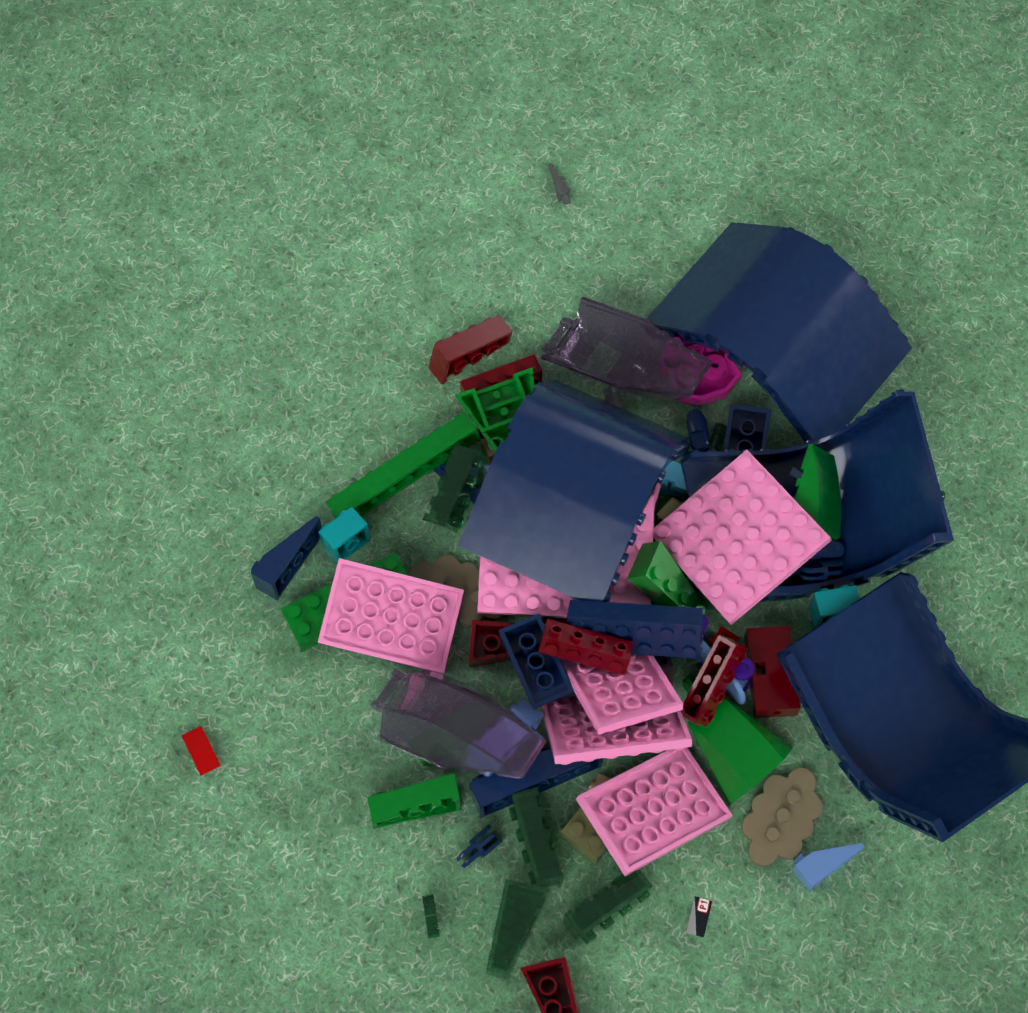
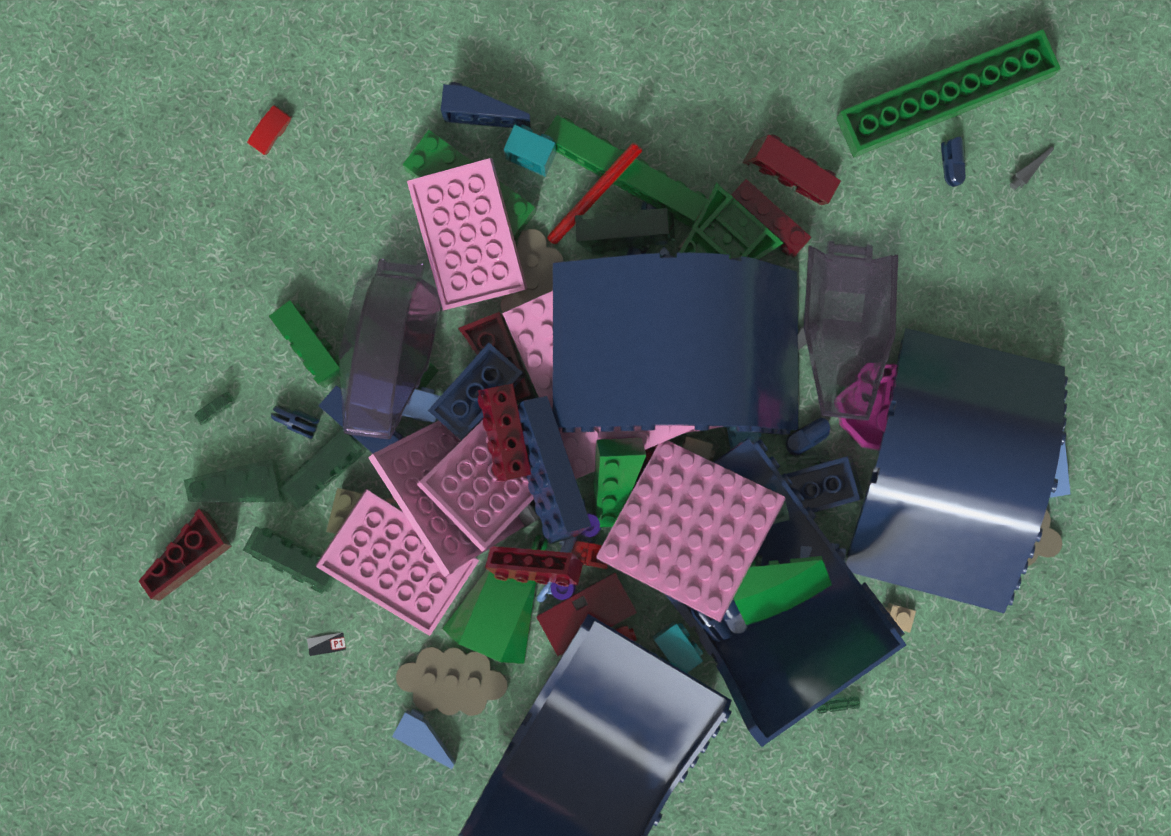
camera: 65 degrees right, 20 degrees up
none -> red axle [547,143,642,245]
none -> green brick [836,29,1061,158]
none -> dark blue arm [941,137,966,187]

